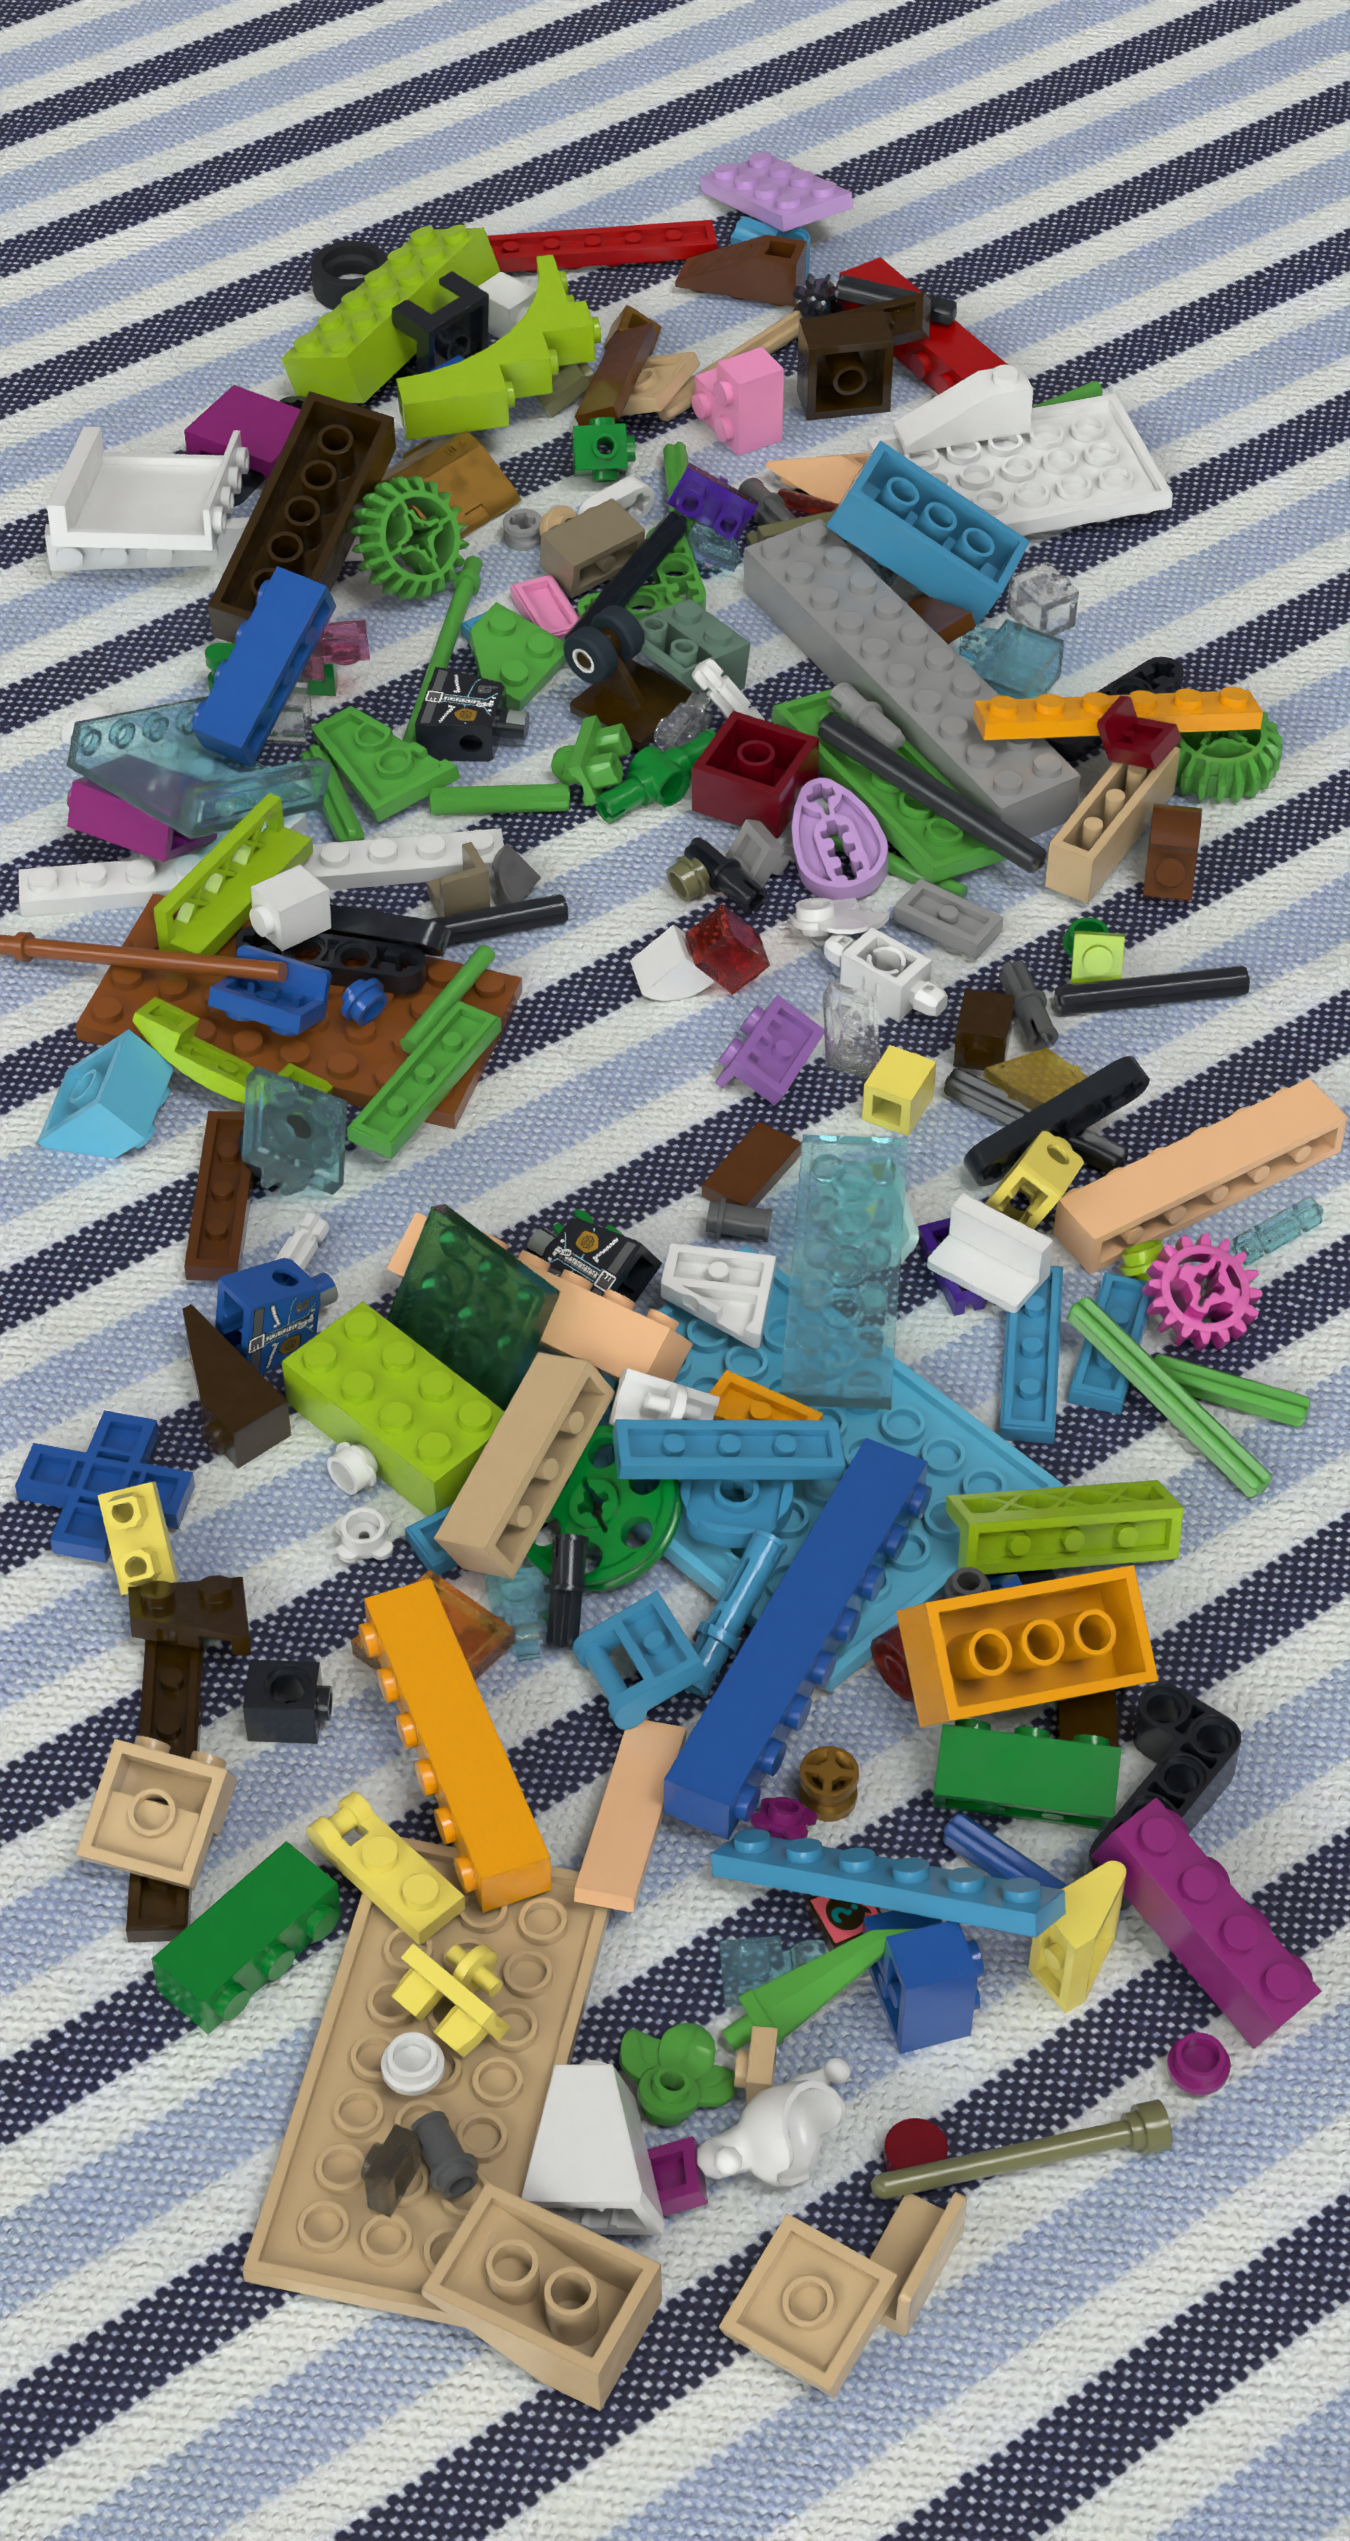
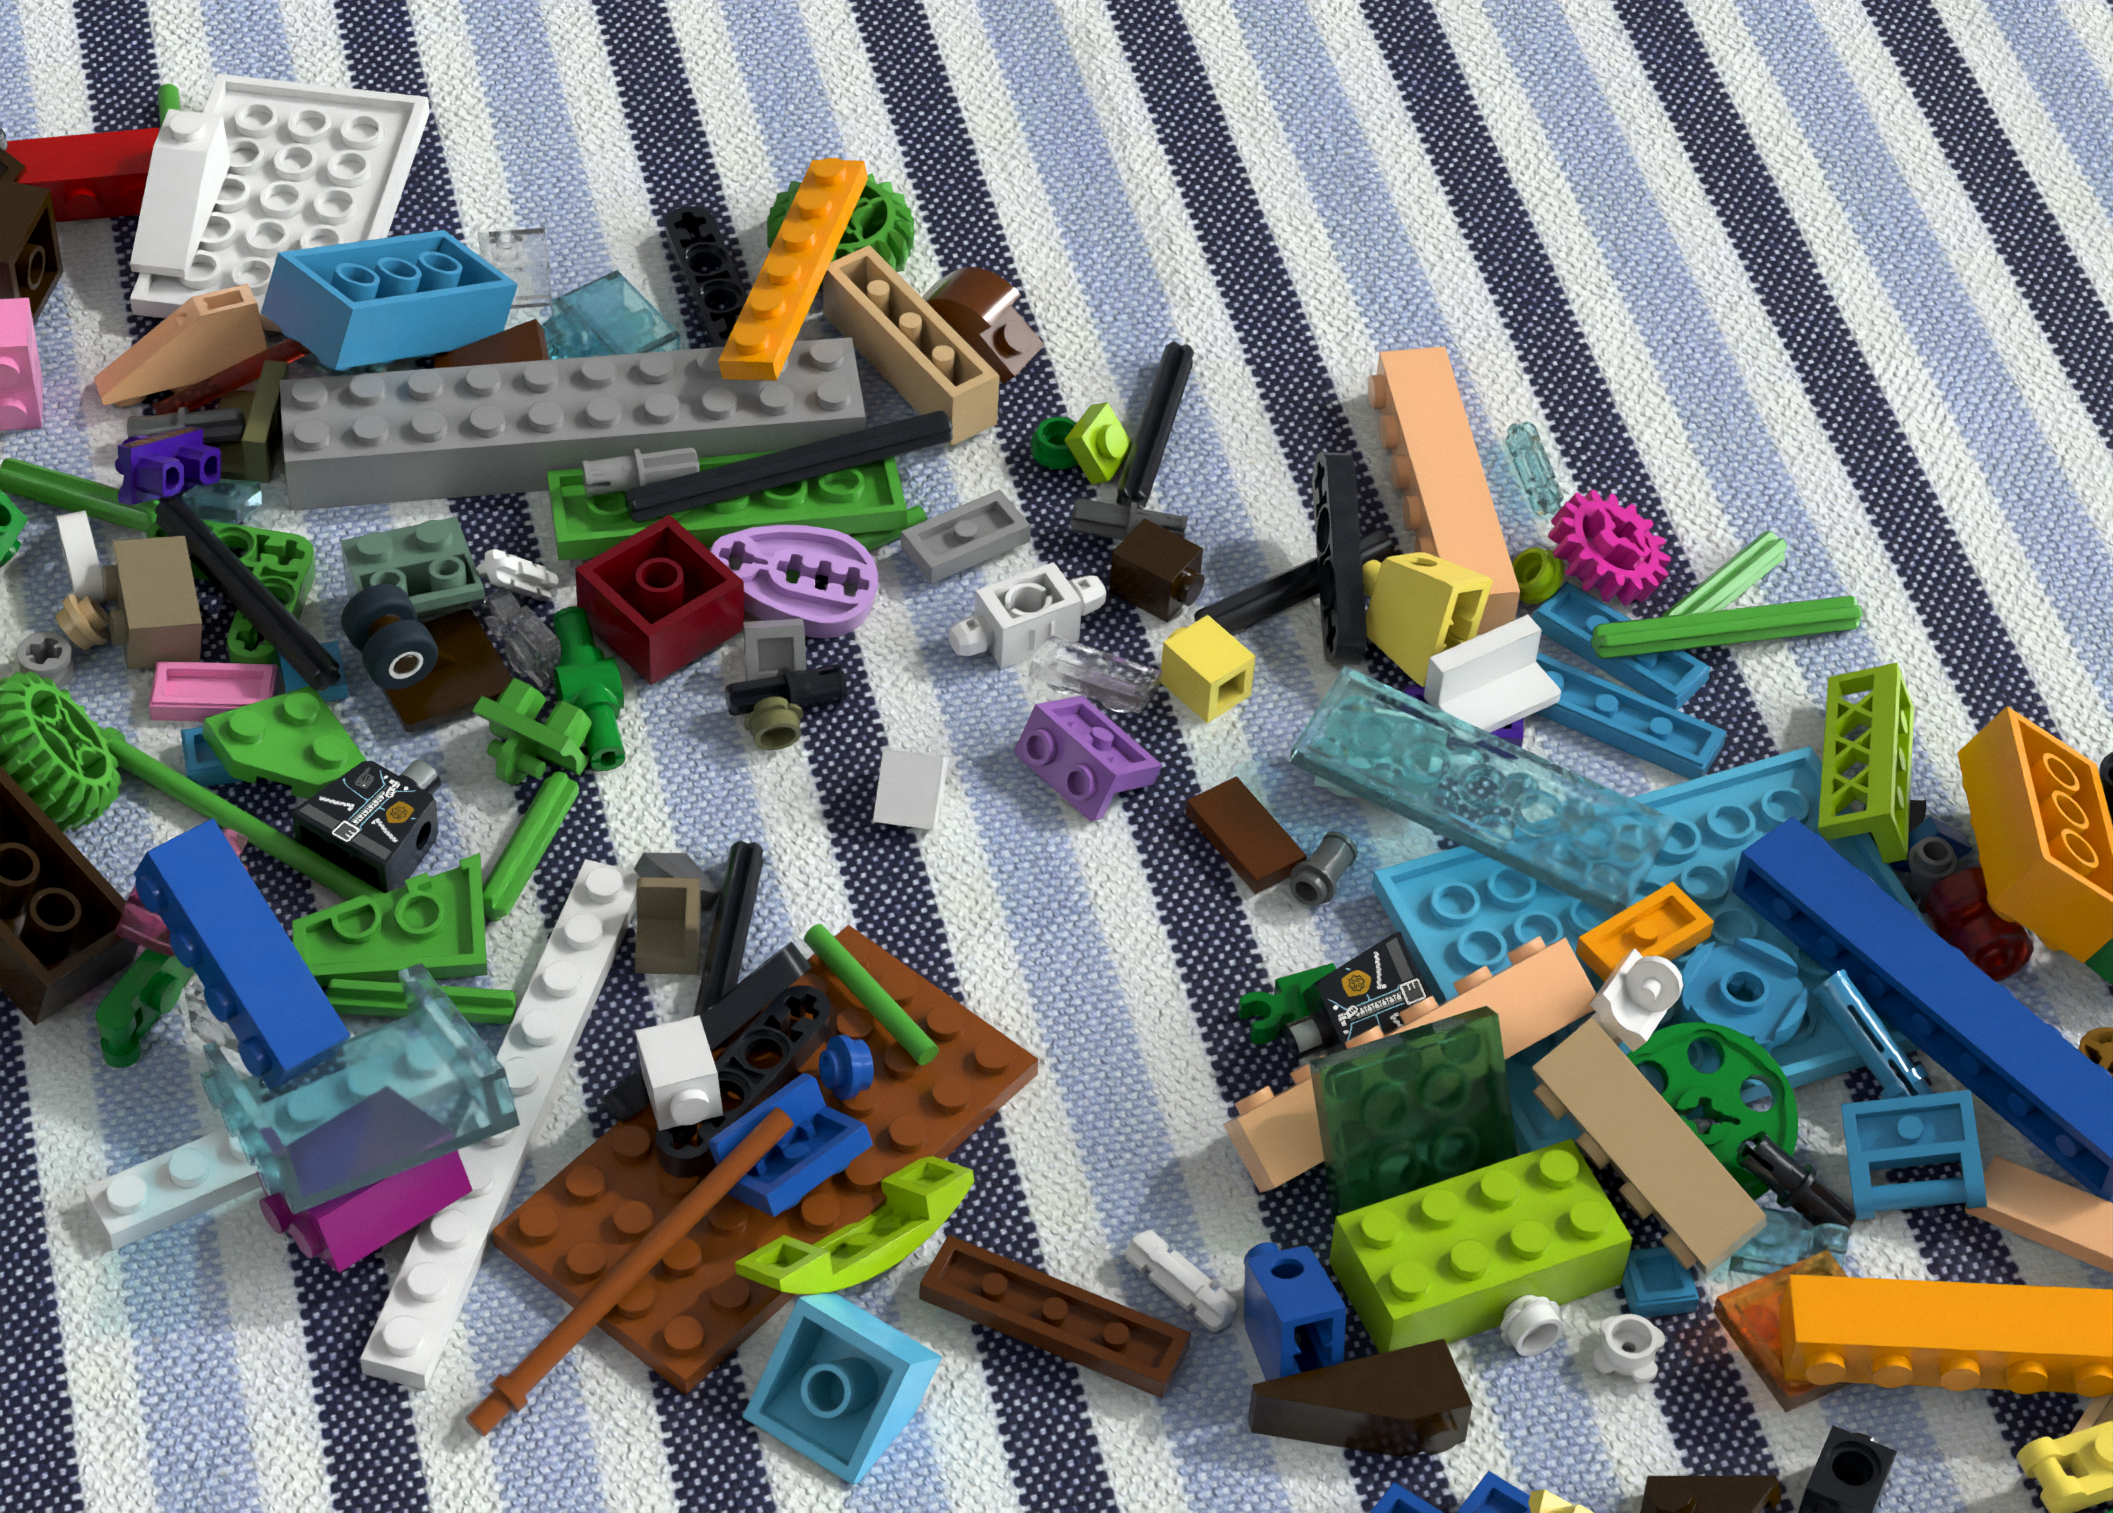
camera: 70 degrees left, 0 degrees up
lime fence [154,793,314,955] -> none
clear light blue piece [238,1066,347,1196] -> none
bright green tile [347,1000,502,1159] -> none
dark azure plate [612,1419,845,1480] -> none
white wing [661,1243,776,1348] -> none
clear red brick [685,904,770,995] -> none
white plate [791,898,890,937] -> none
clear yellow piece [983,1047,1088,1111] -> none
dark red bracket [1097,695,1181,770] -> none

